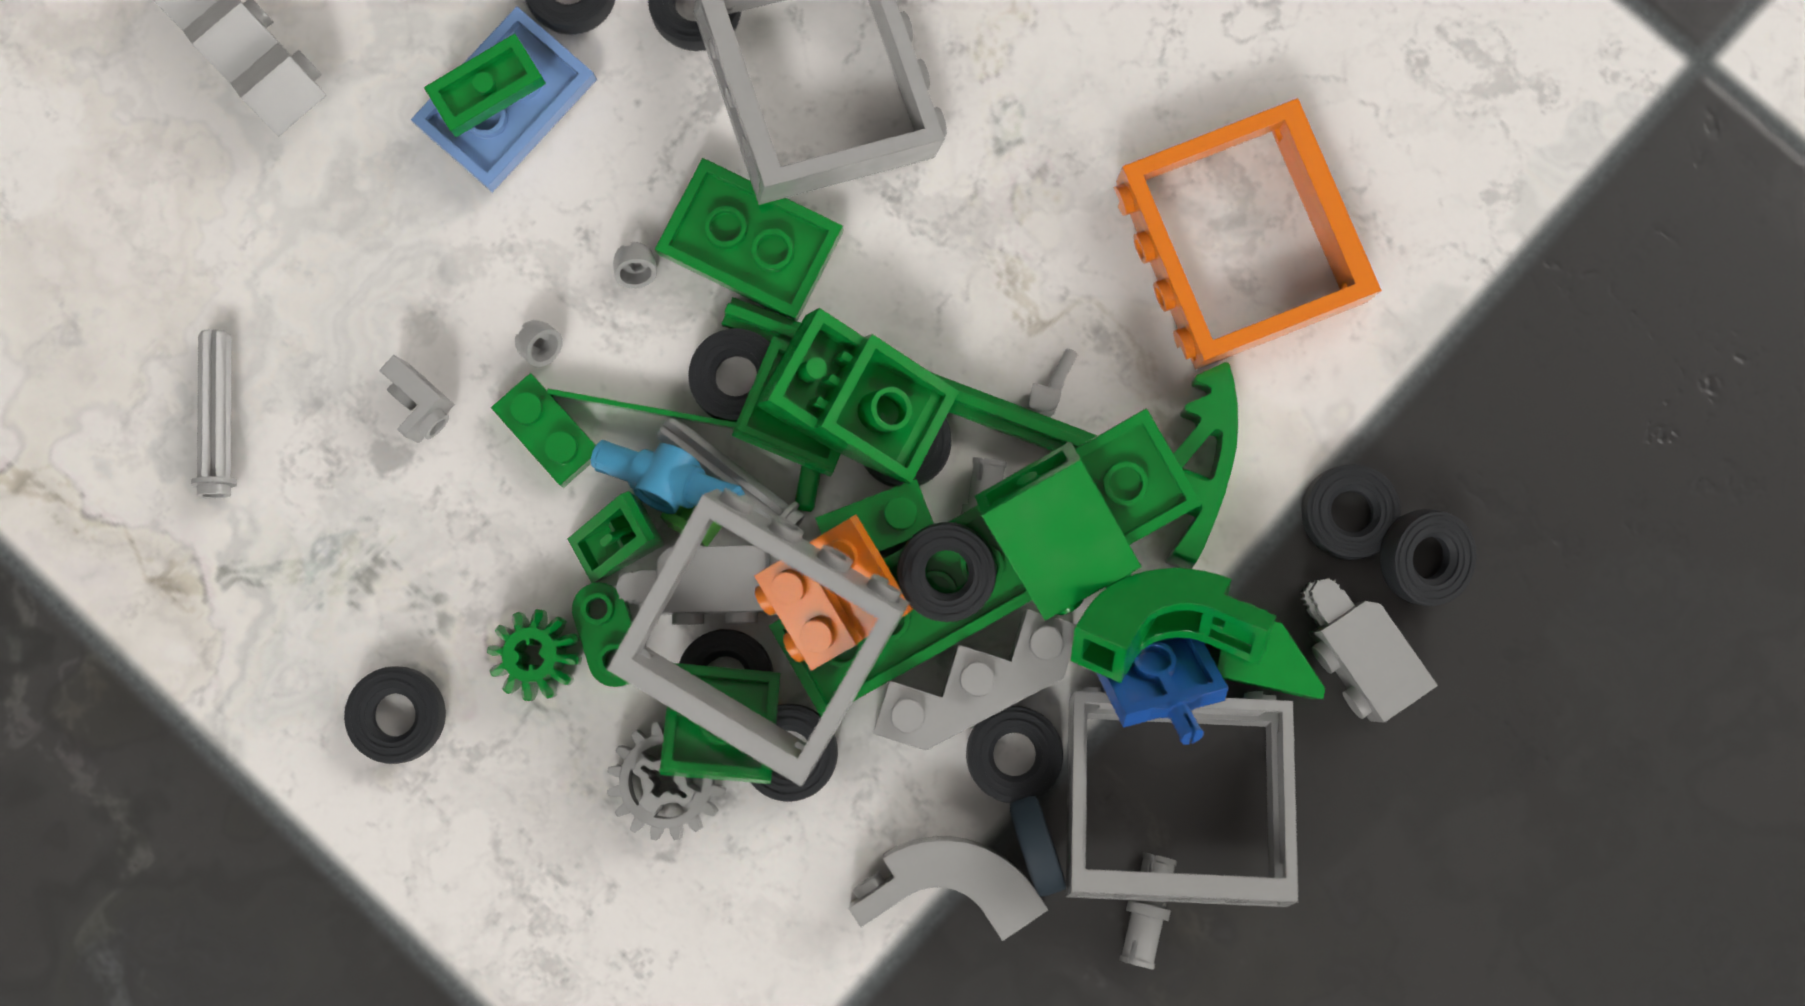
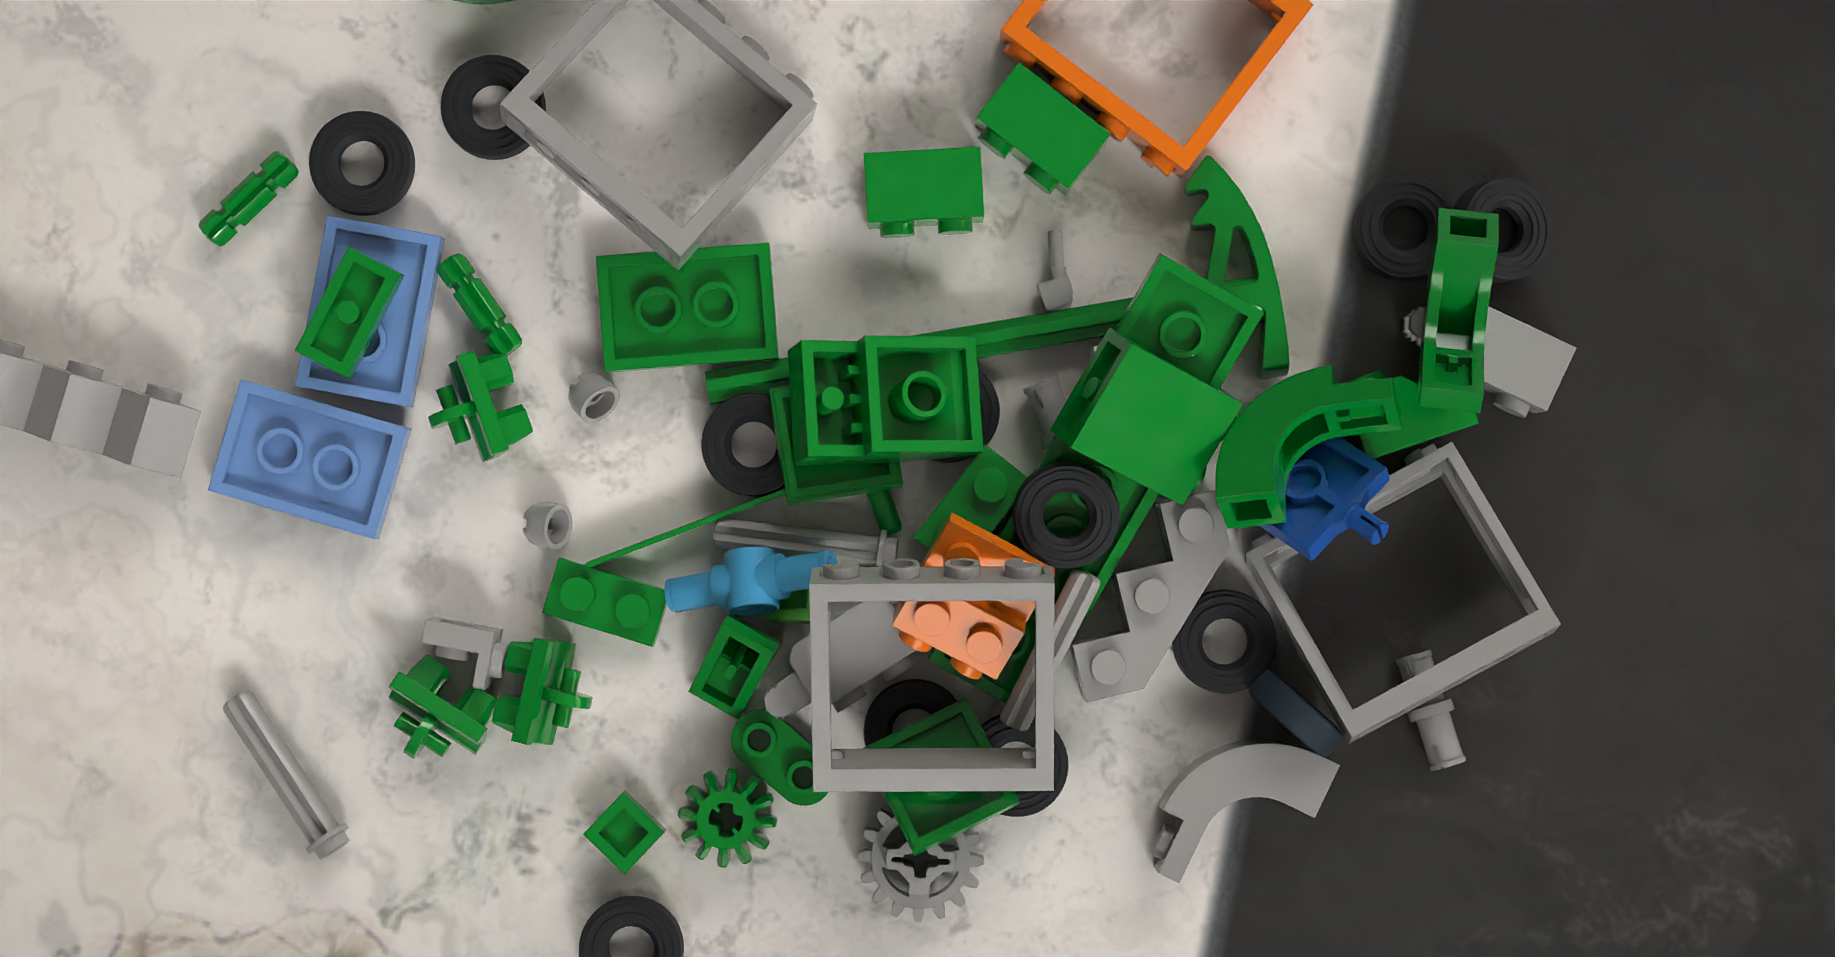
camera: 30 degrees left, 5 degrees up
none -> medium blue plate [208,379,412,539]
none -> green hips [389,655,496,759]
none -> green hips [428,350,533,462]
none -> green axle [437,253,522,356]
none -> green hips [492,638,593,745]
none -> green plate [583,790,667,874]
none -> green brick [864,147,984,238]
none -> green brick [975,62,1111,196]
none -> light grey axle [1000,568,1100,732]
none -> green arch [1417,208,1499,413]

